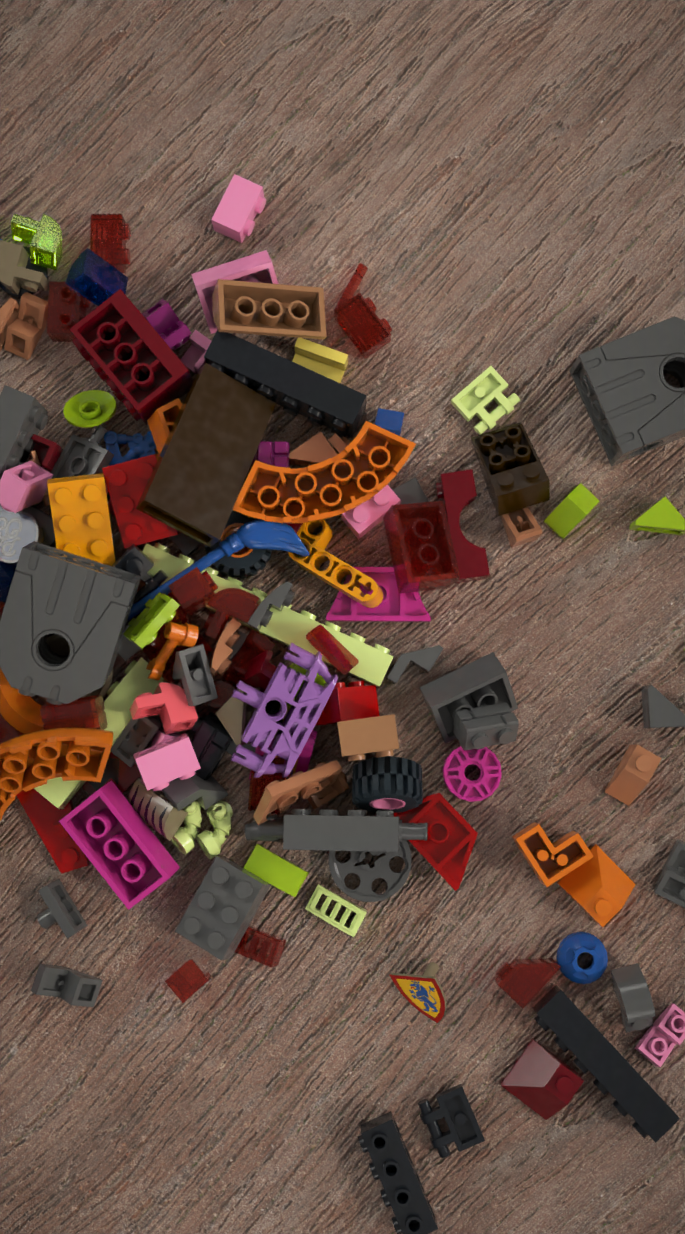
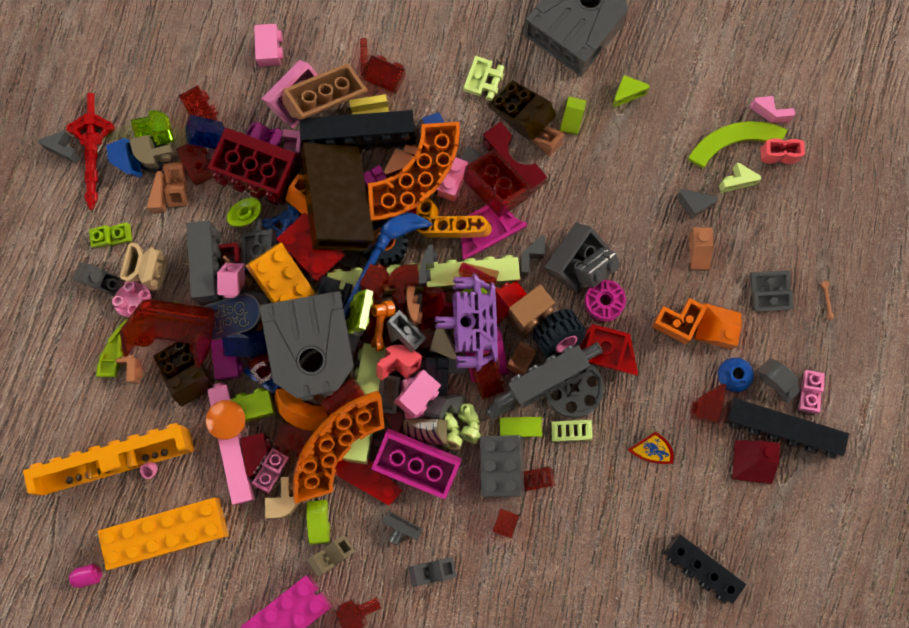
camera: 30 degrees left, 5 degrees down
nougat wing [253,760,343,826] -> none
black plate [418,1084,485,1158] -> none

